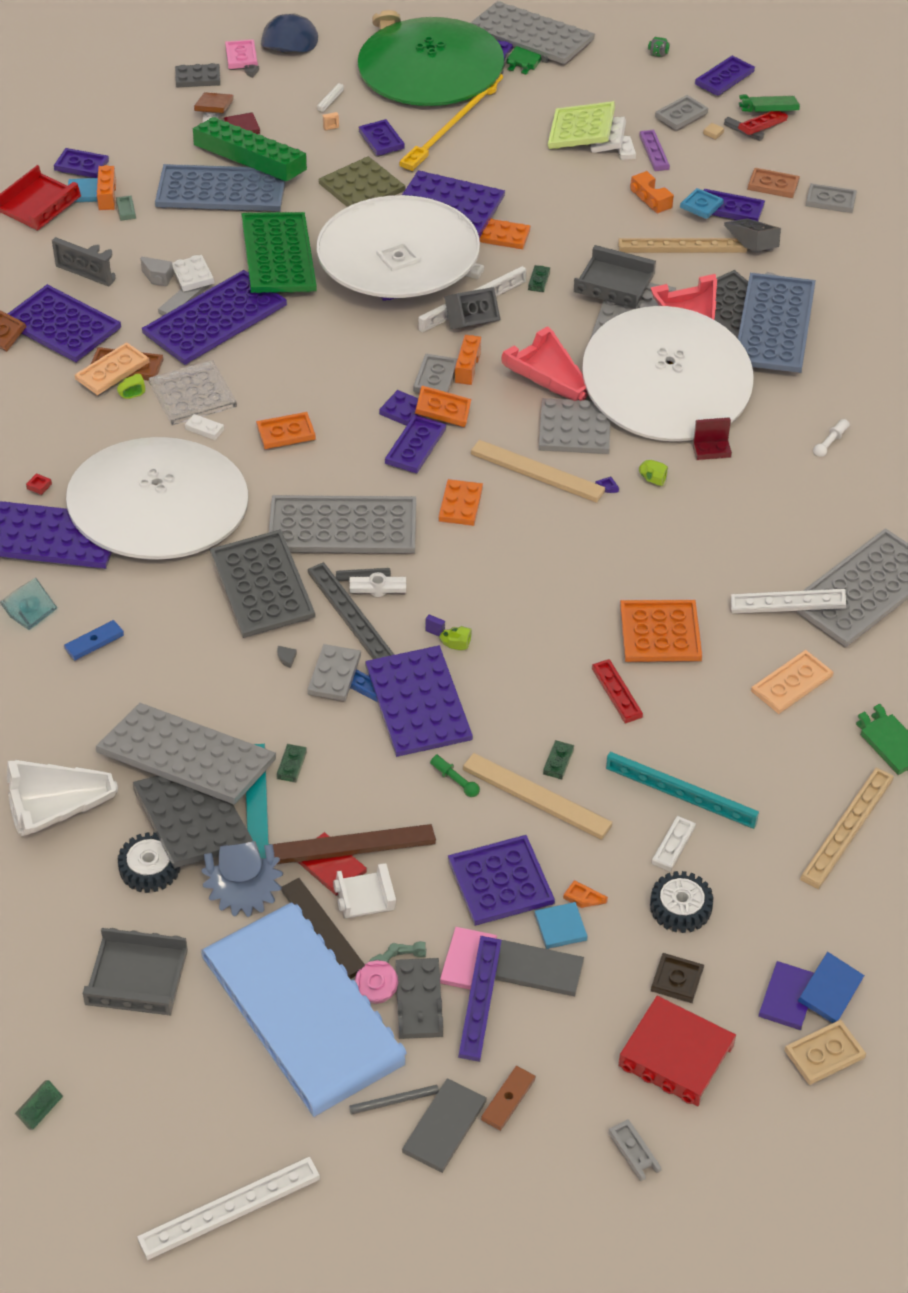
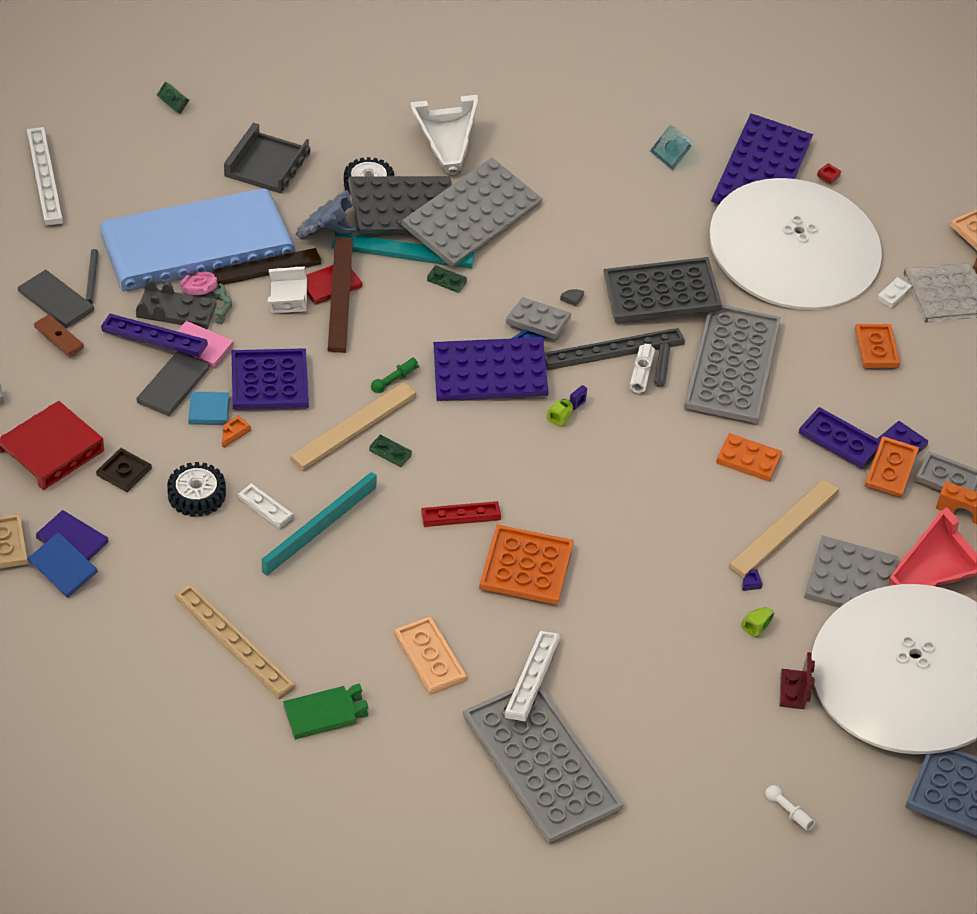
camera: 100 degrees right, 0 degrees up
blue tile [64,620,124,661] -> none
lime rock [117,374,146,399] -> none

